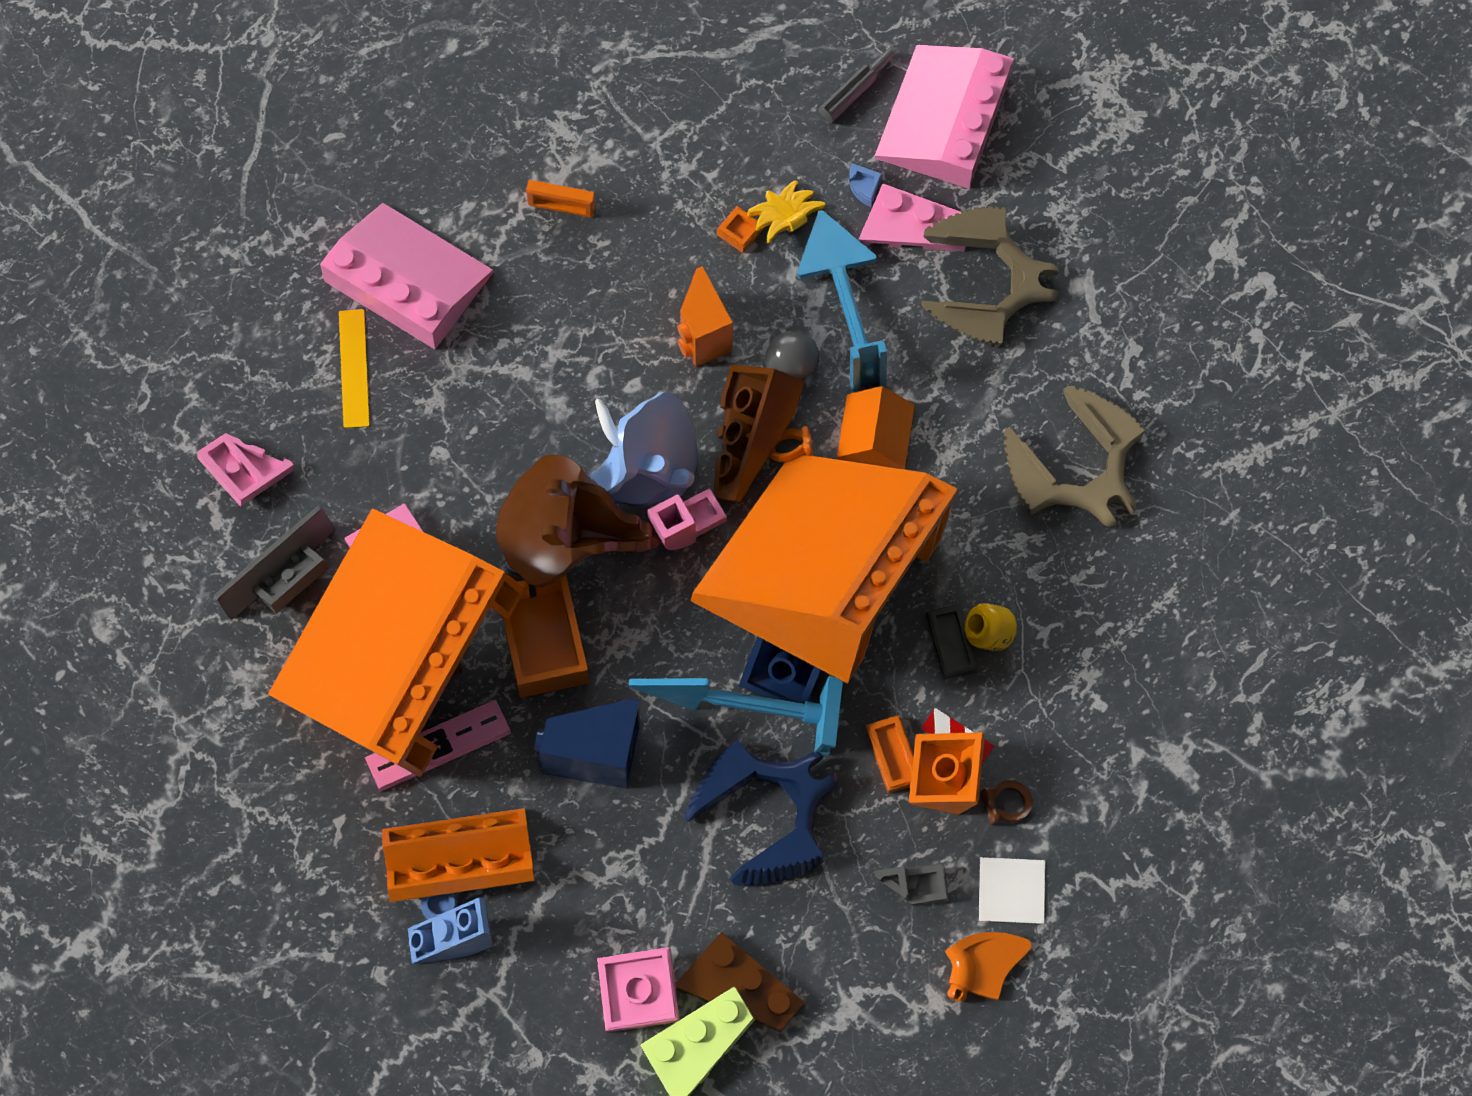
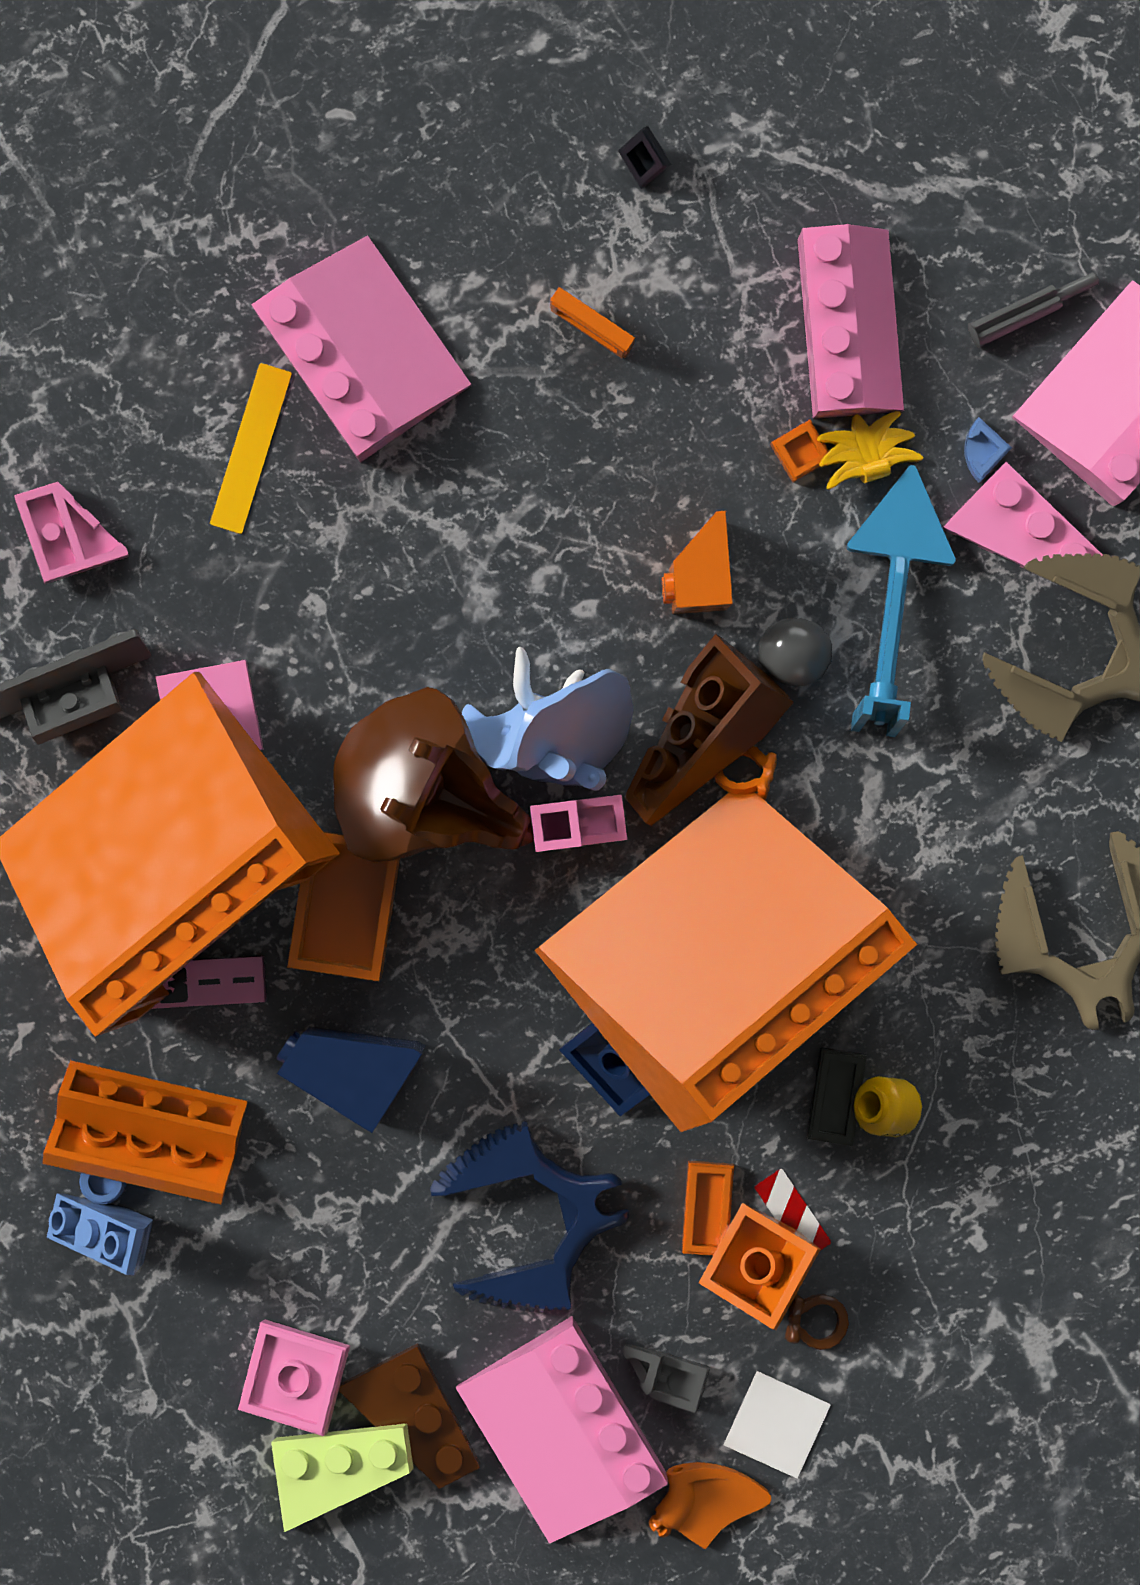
camera: 25 degrees right, 20 degrees up
dark azure piece [629,676,843,756] -> none
orange slope [837,386,915,470] -> none
none -> bright pink slope [456,1316,668,1543]
none -> black slope [618,126,672,189]
none -> bright pink slope [798,224,904,419]

